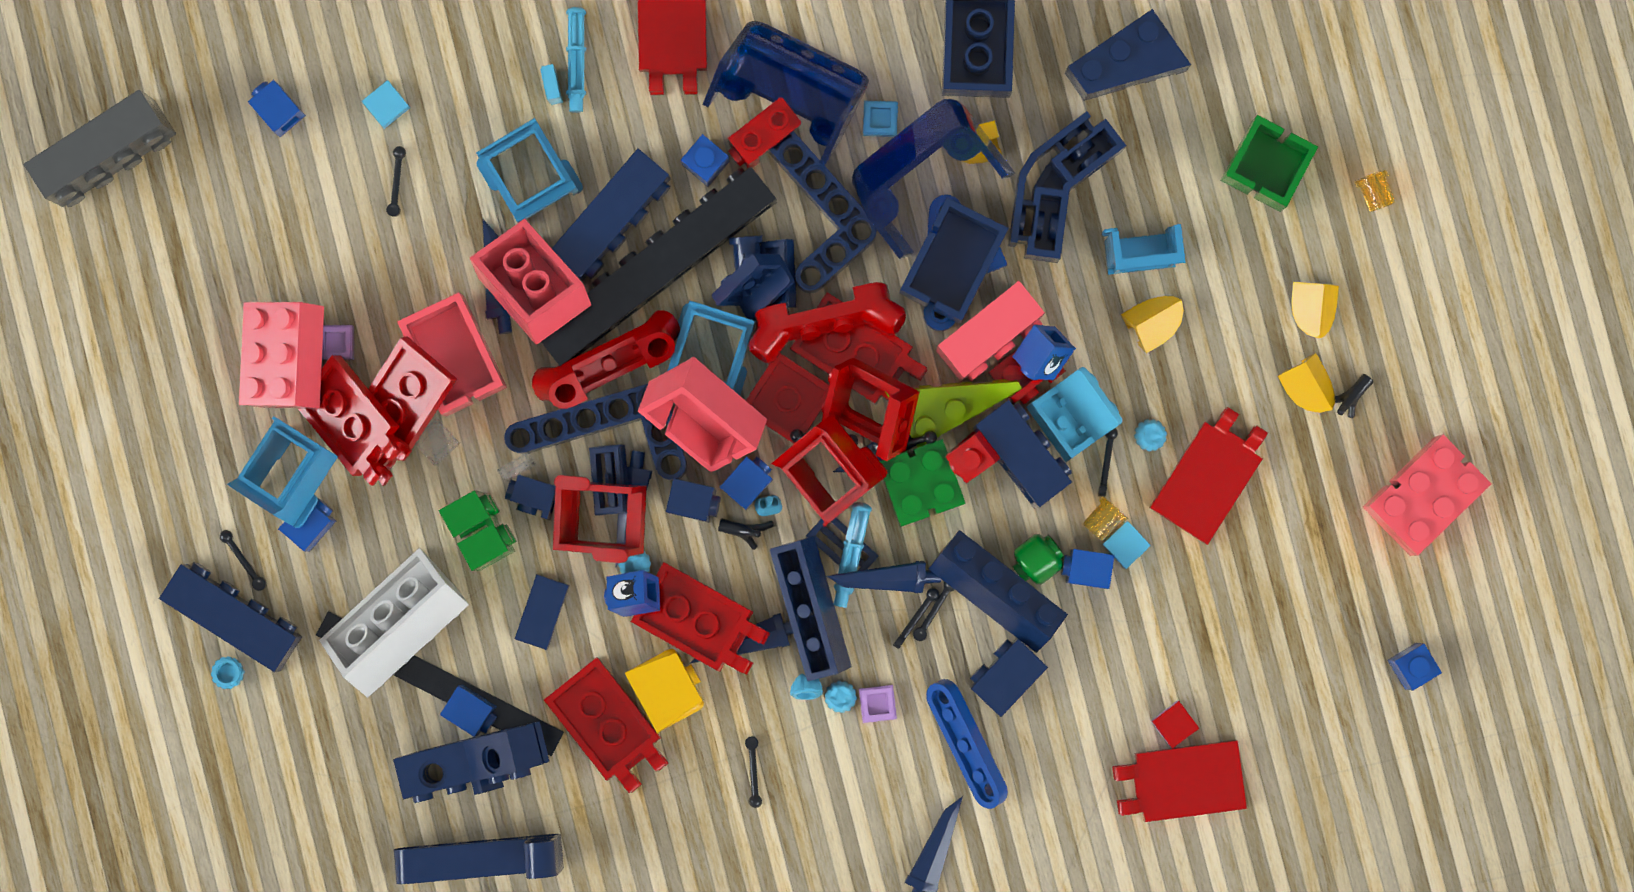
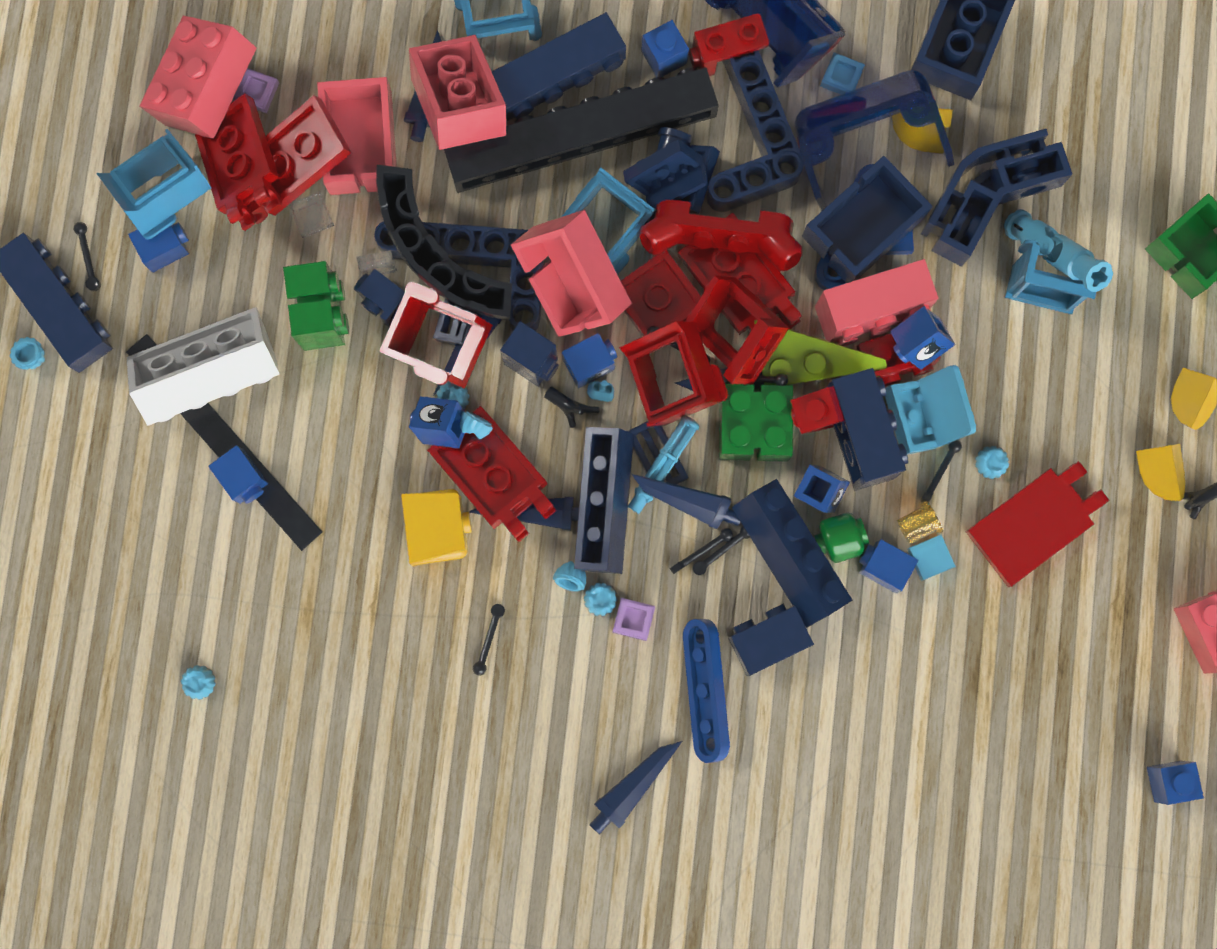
camera: 15 degrees right, 5 degrees down
dark blue brick [393,721,550,803] -> none
dark blue beam [393,834,564,884] -> none
dark blue tile [515,574,570,650] -> none
red plate [532,310,681,409] -> none
red tile [544,657,669,793] -> none
dark blue wedge [1065,9,1191,101] -> none
red tile [1112,740,1247,822] -> none
yellow brick [1121,296,1184,354] -> none
red tile [1151,701,1200,749] -> none
none -> black brick [376,165,512,320]
none -> medium azure piece [460,411,493,439]
none -> blue brick [794,465,850,513]
none -> medium azure piece [1004,209,1113,292]

